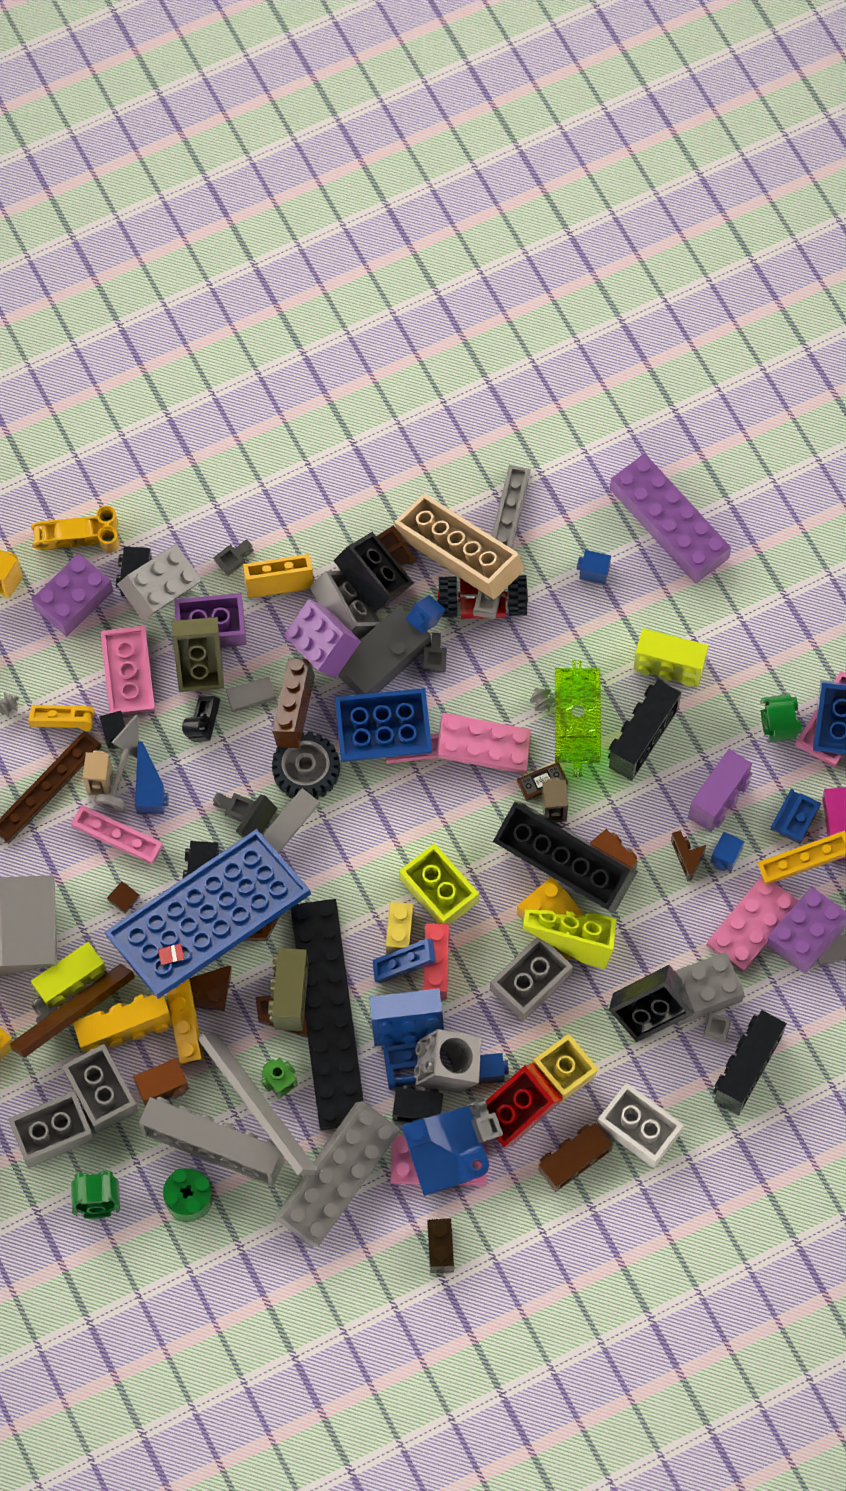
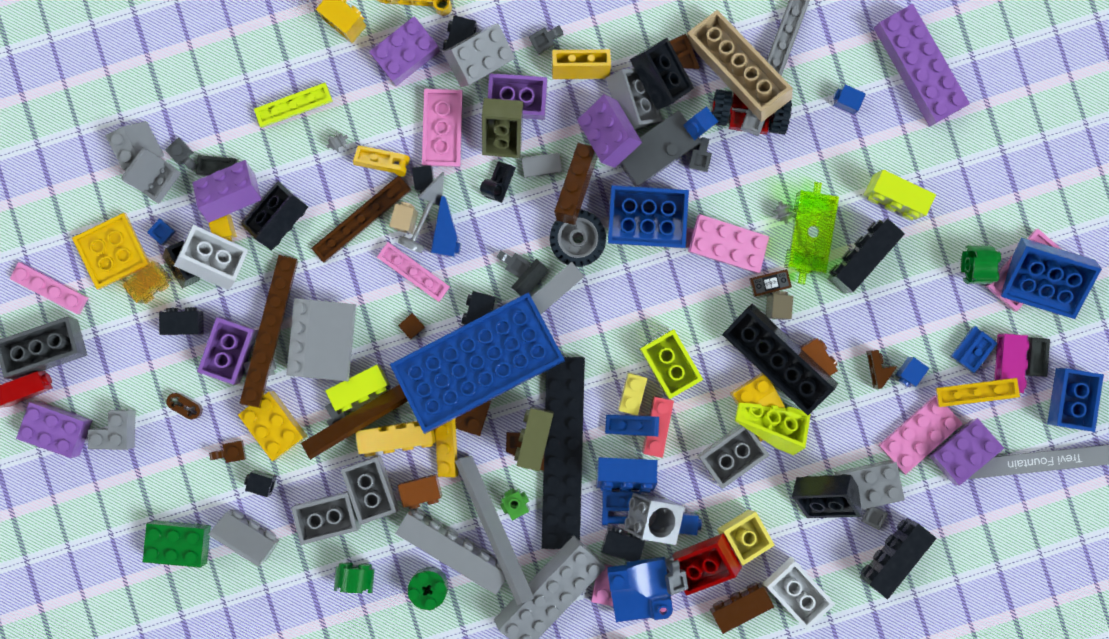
camera: 10 degrees right, 20 degrees up
sticker [158,944,184,965] -> none
medium lavender brick [688,749,753,832] -> none

